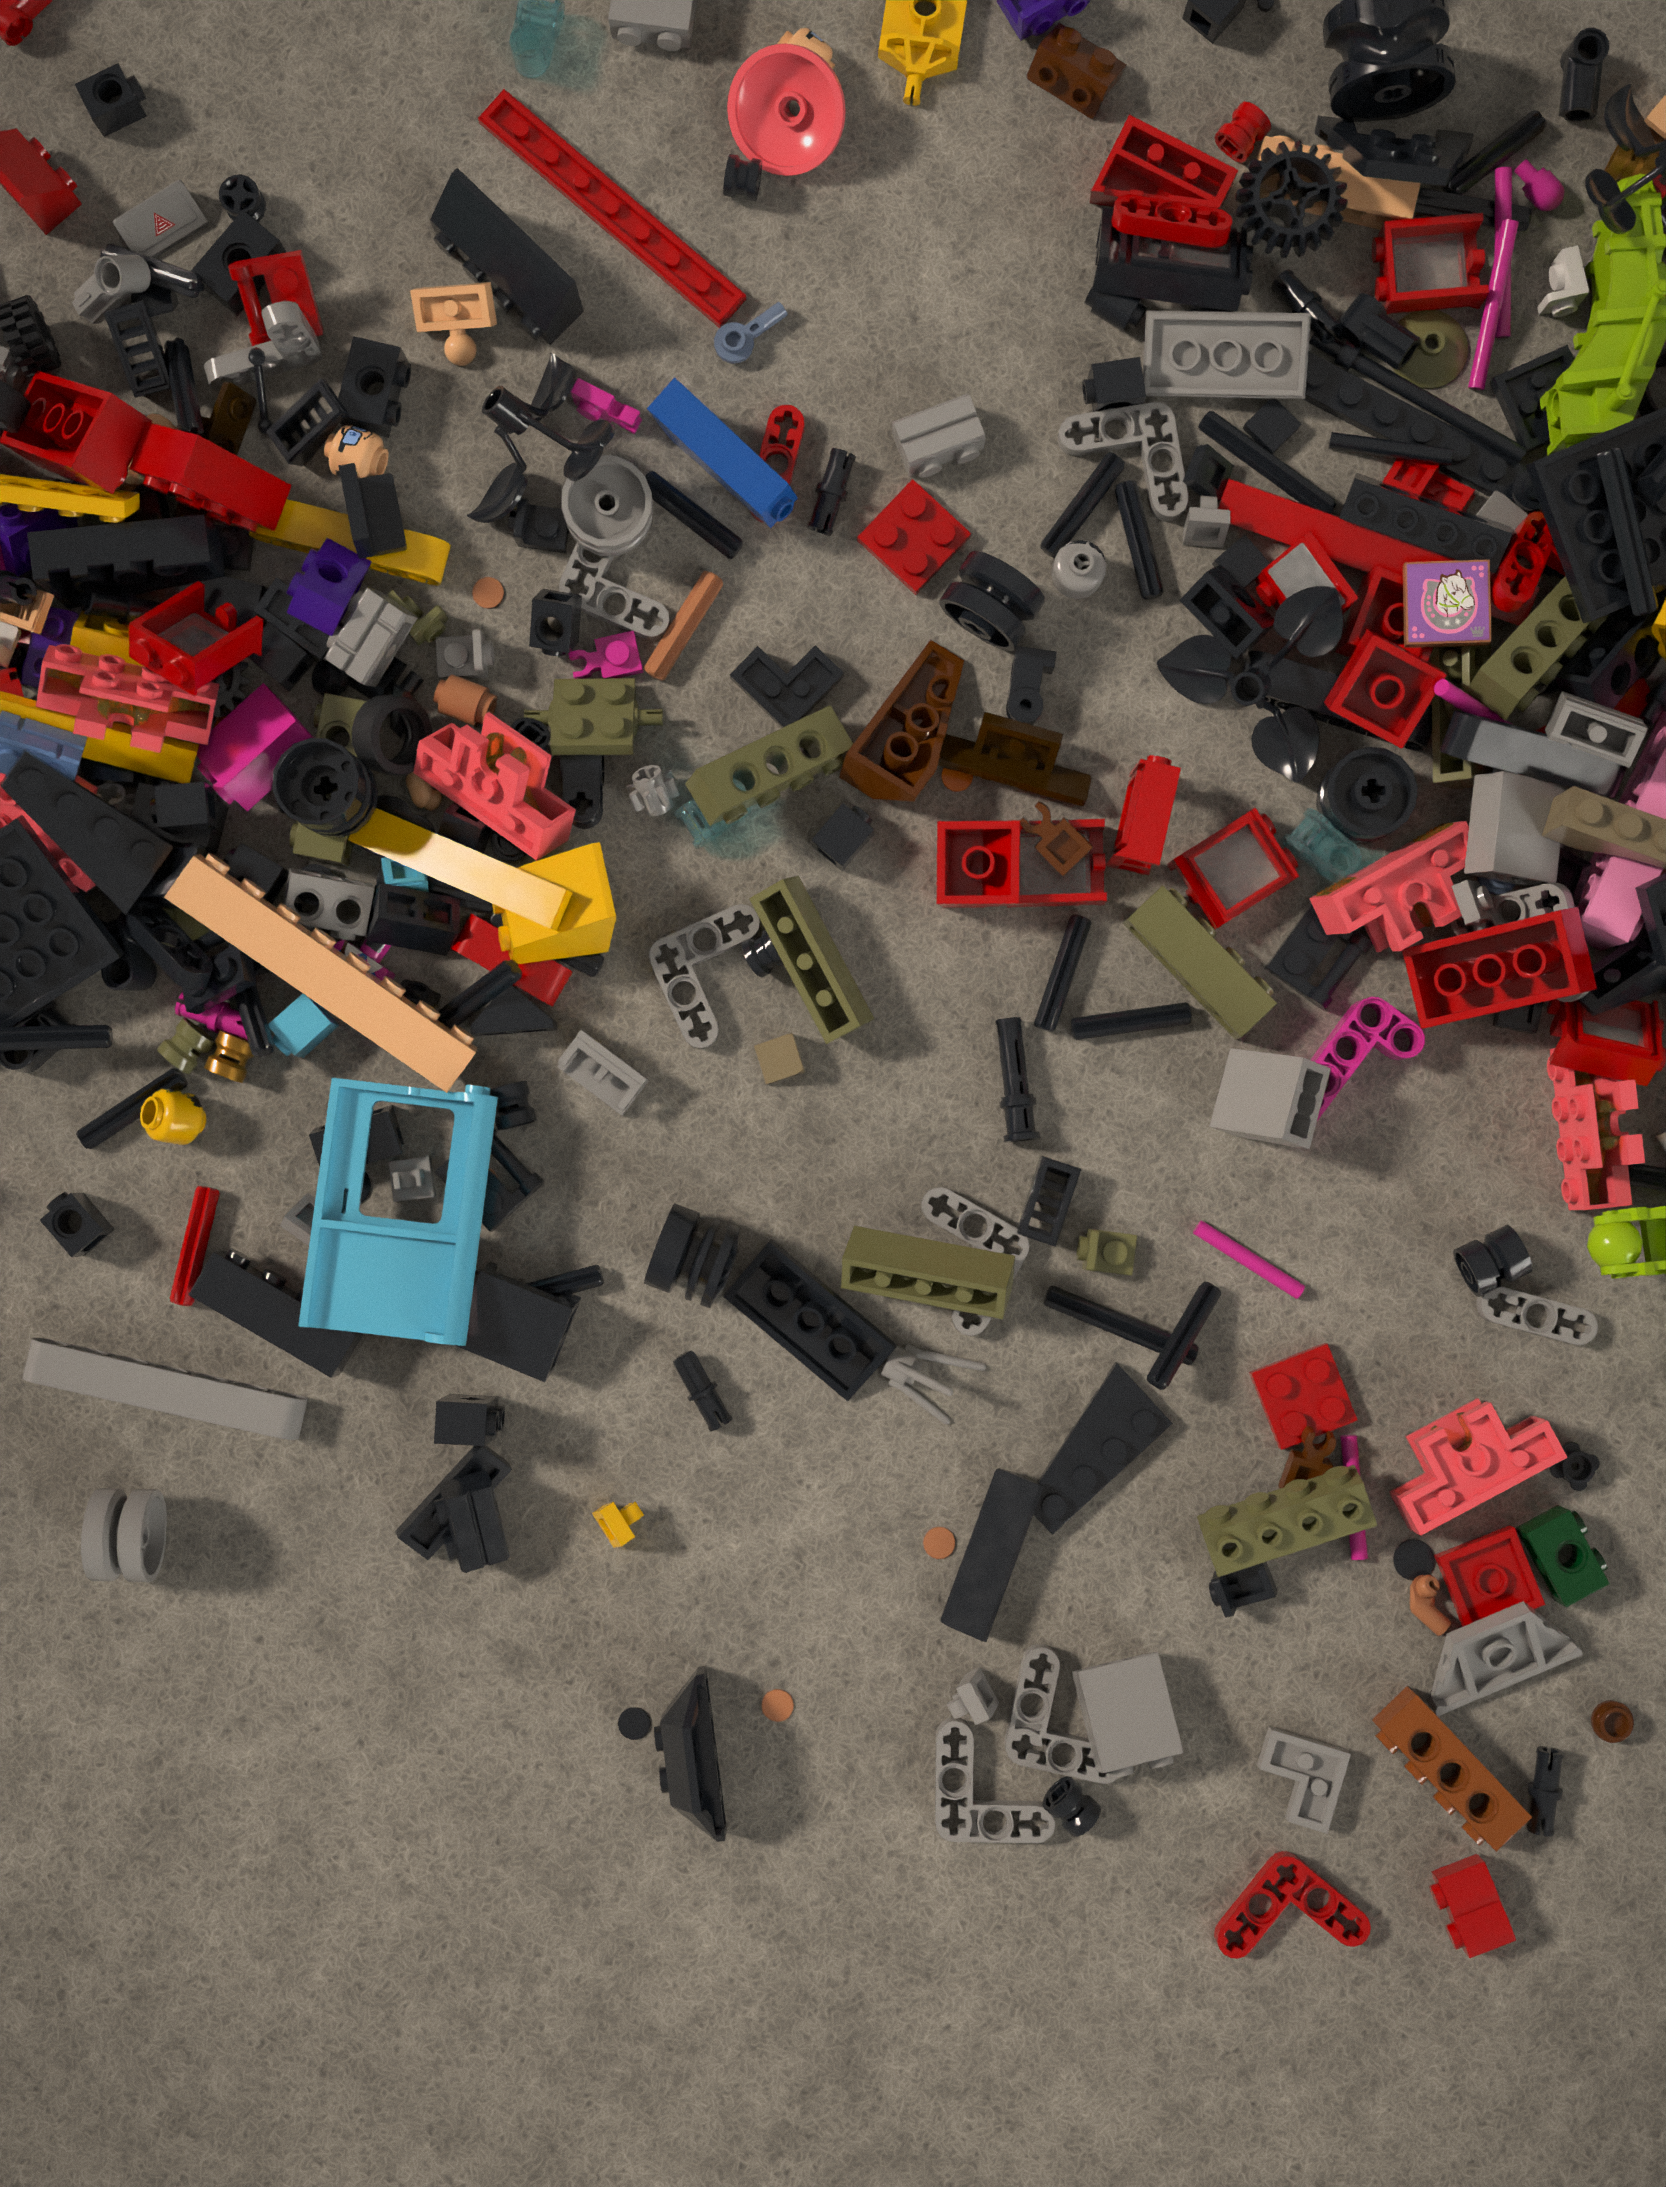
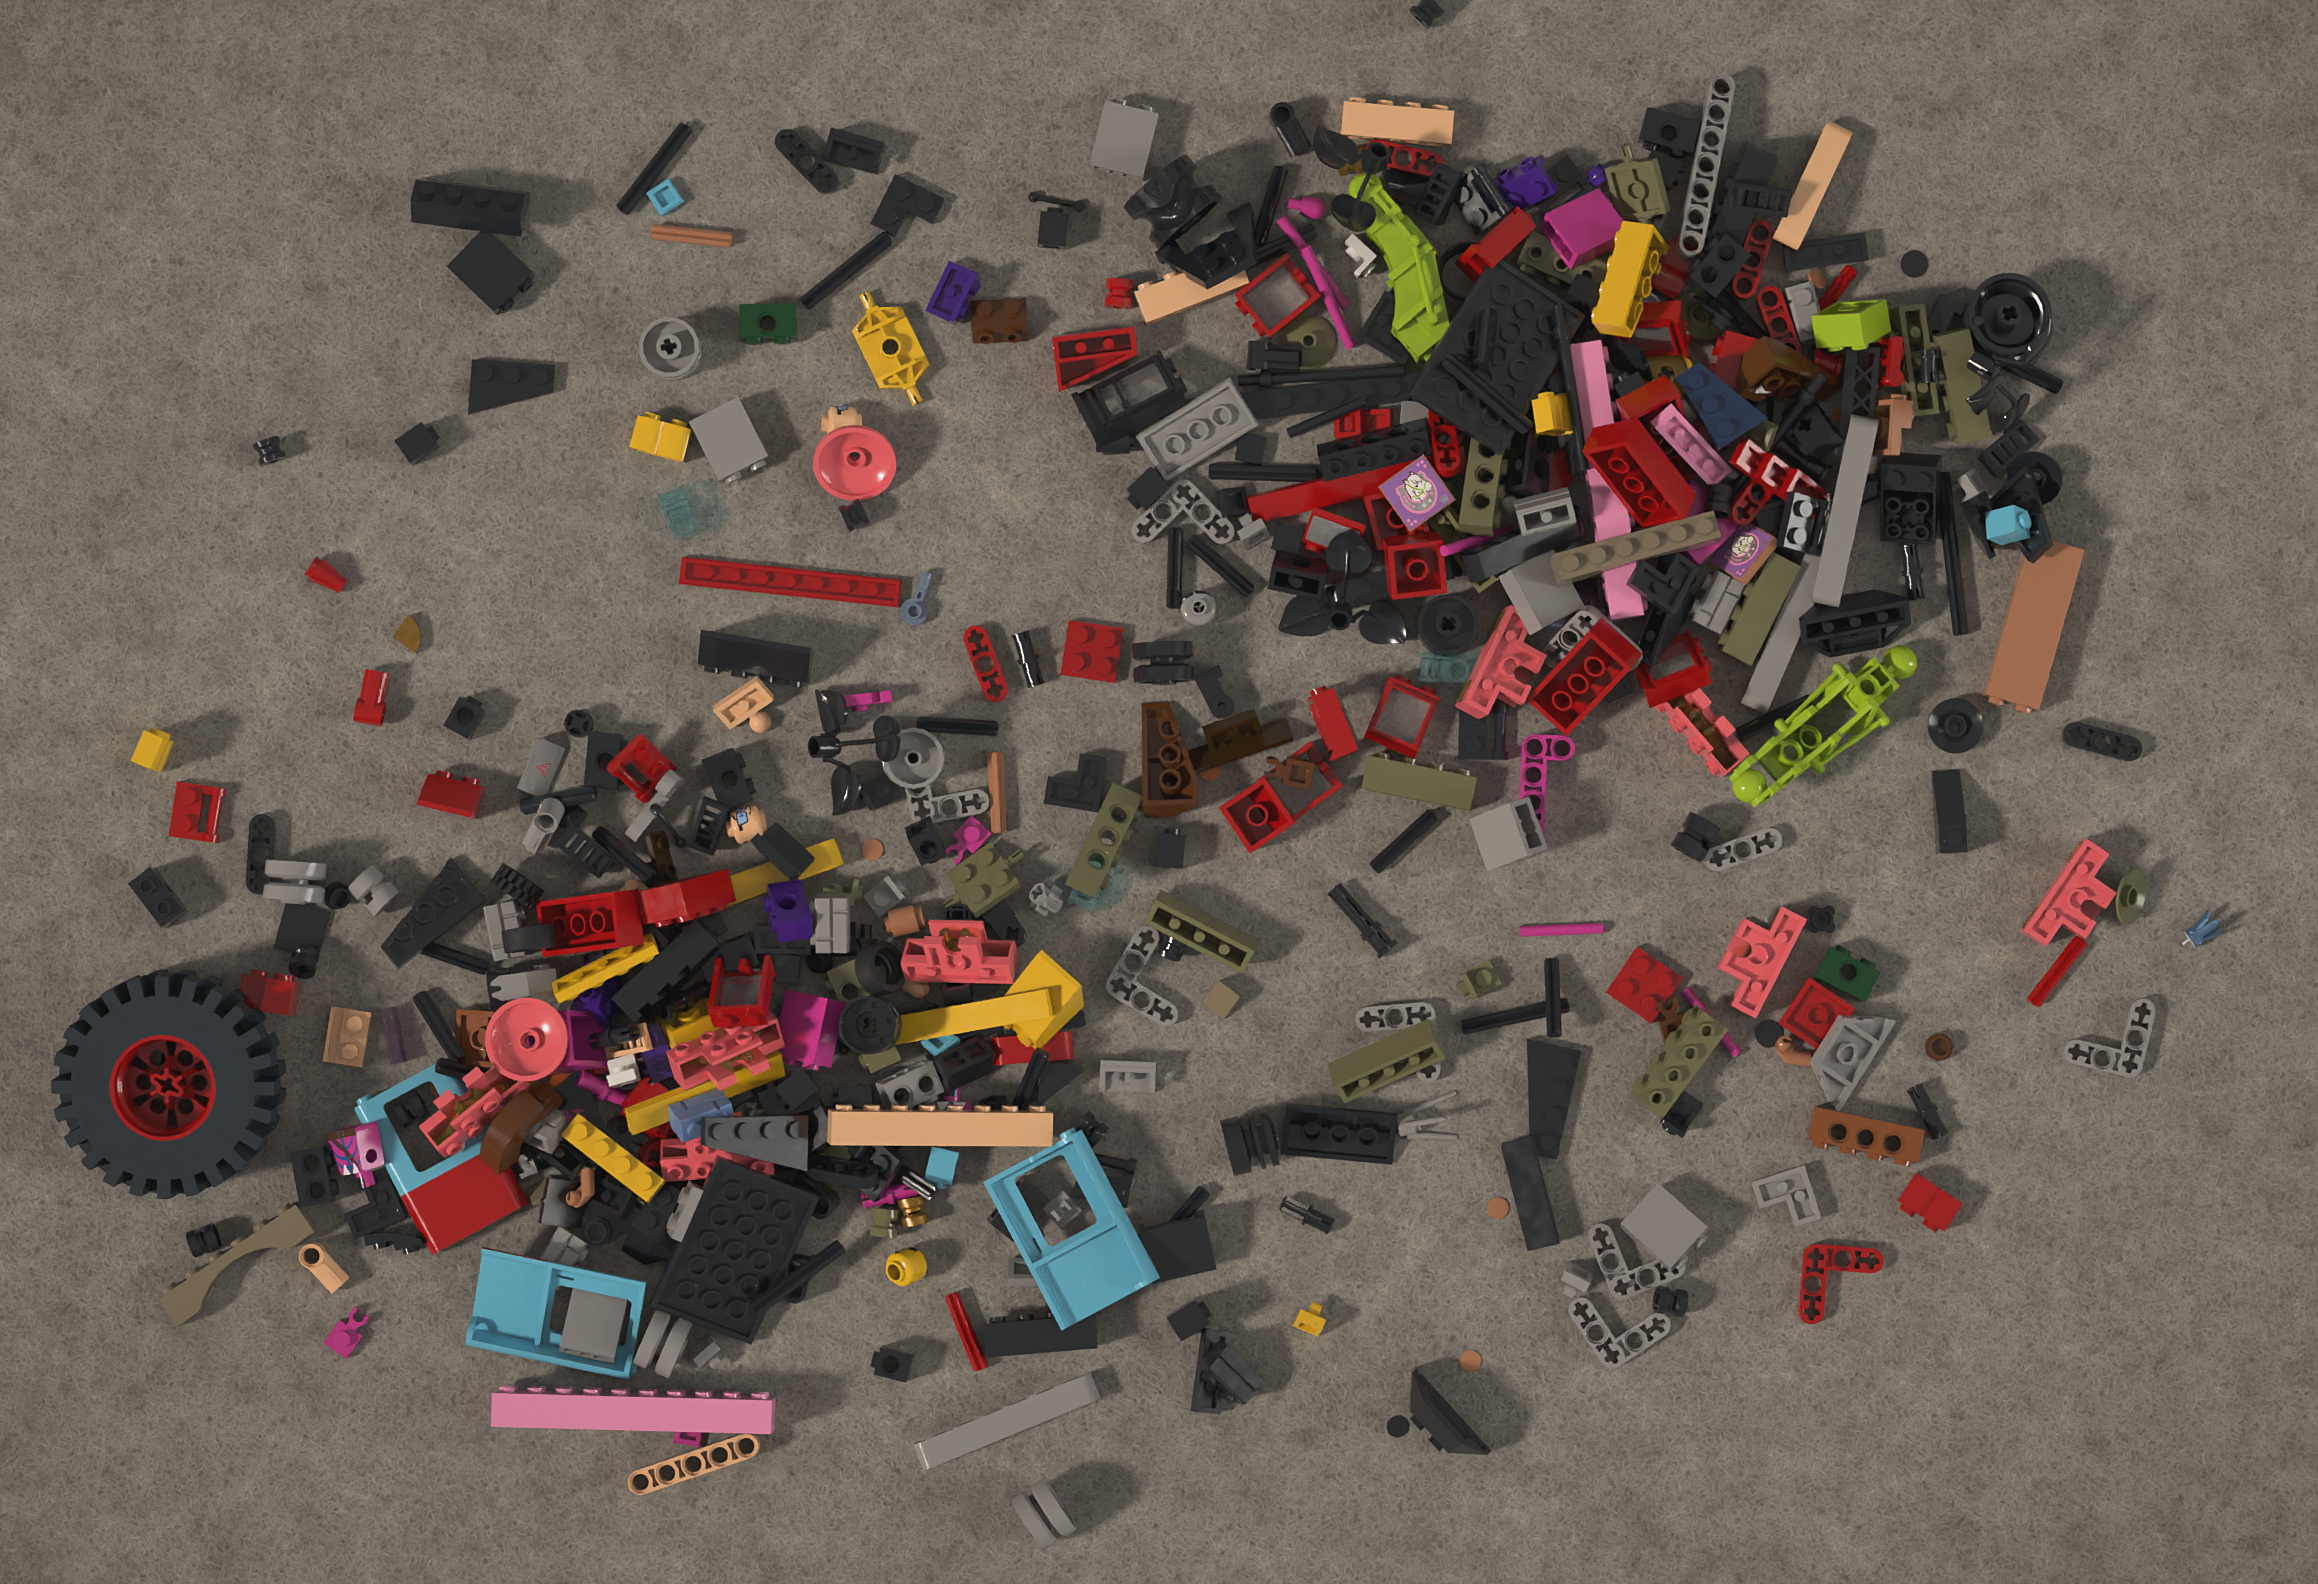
camera: 30 degrees left, 0 degrees up
black axle [76,1068,188,1149] -> none
blue slope [647,377,798,528] -> none
light grey brick [892,393,986,478] -> none
black slope [1016,1156,1081,1247] -> none
black axle [1034,914,1091,1032] -> none
red beam [1111,194,1232,248] -> none
black gear [1235,140,1348,259] -> none
black pin [1271,269,1343,345] -> none
light grey plate [1451,880,1493,926] -> none

